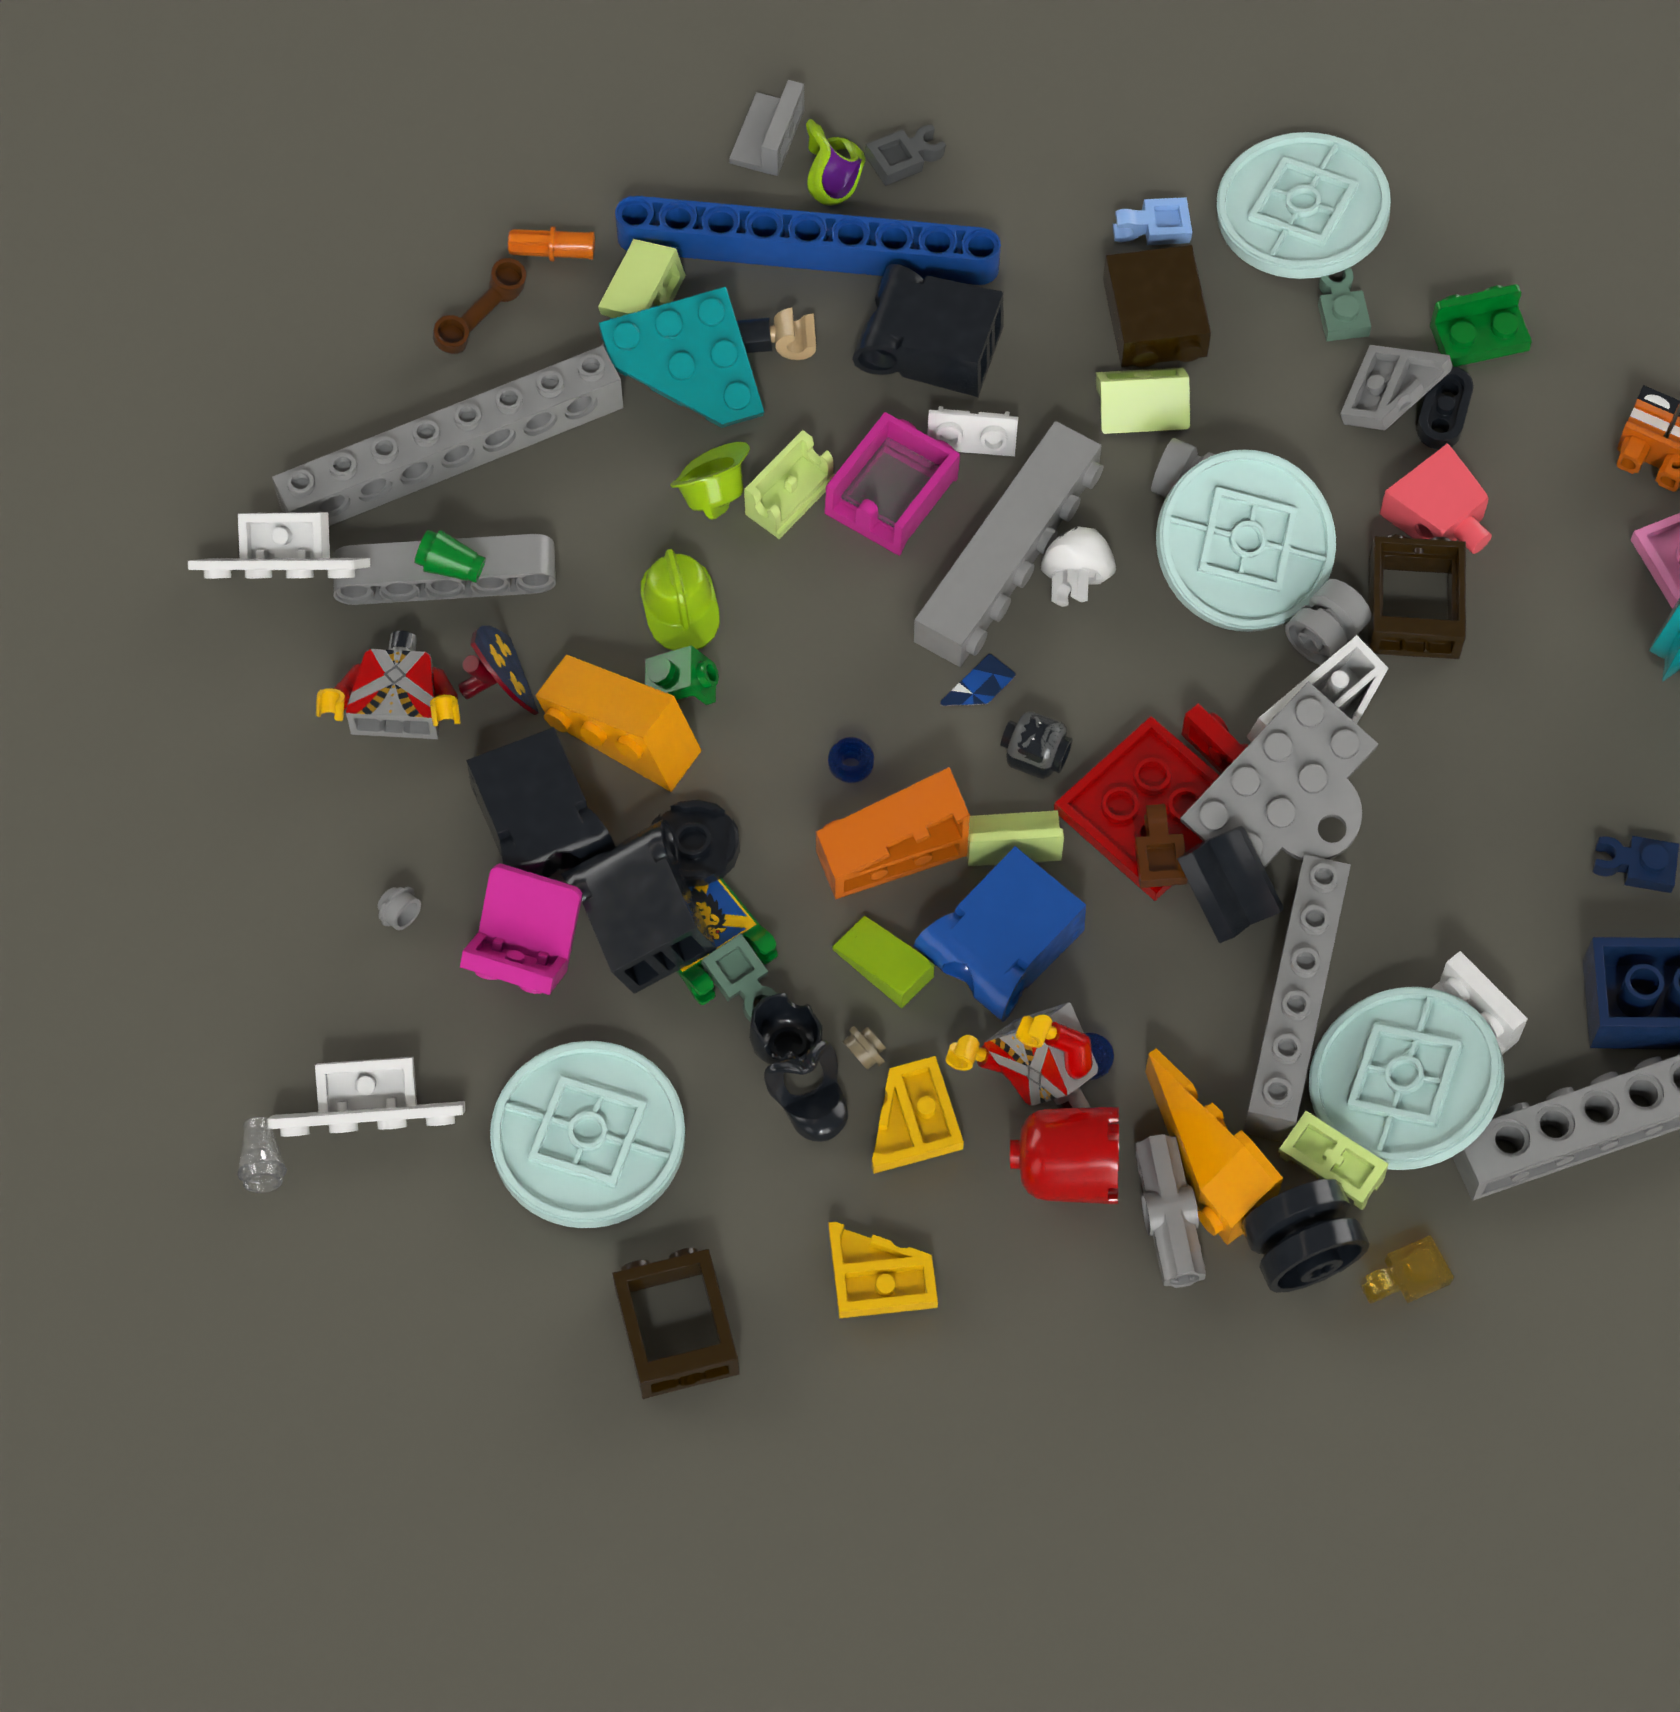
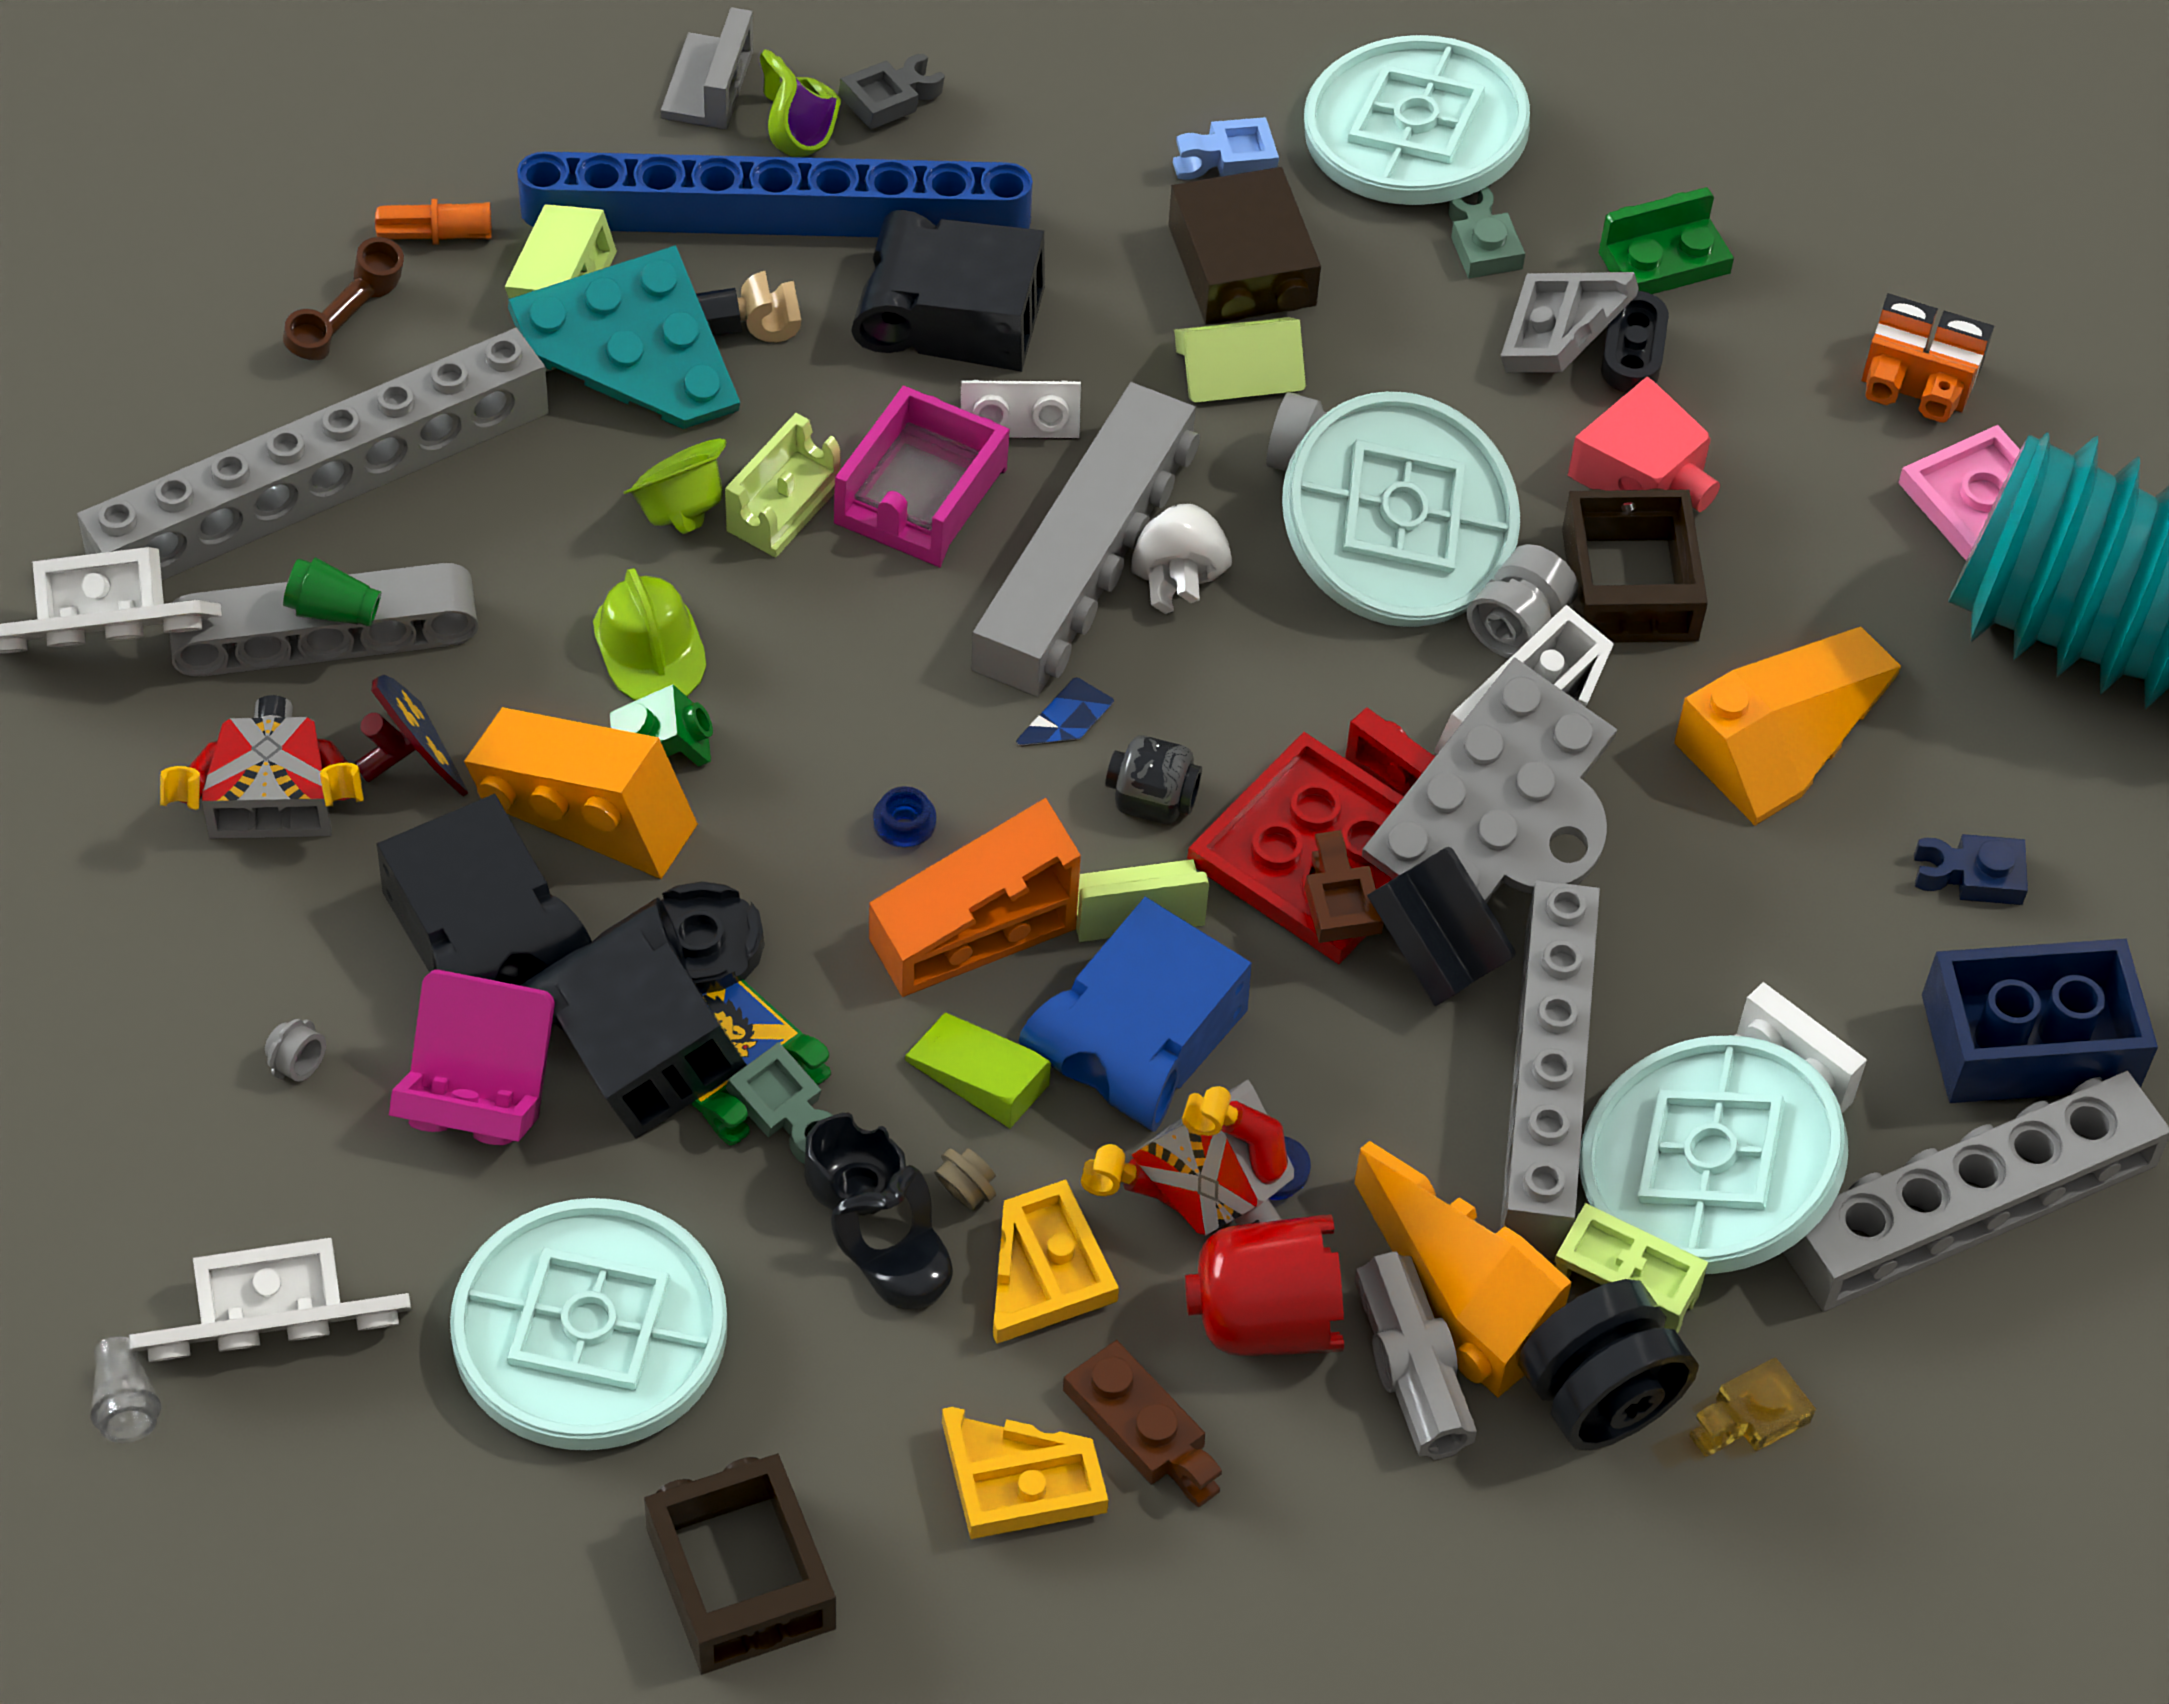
camera: 10 degrees left, 10 degrees down
none -> reddish brown plate [1063,1339,1222,1507]
none -> light orange wedge [1674,626,1901,826]

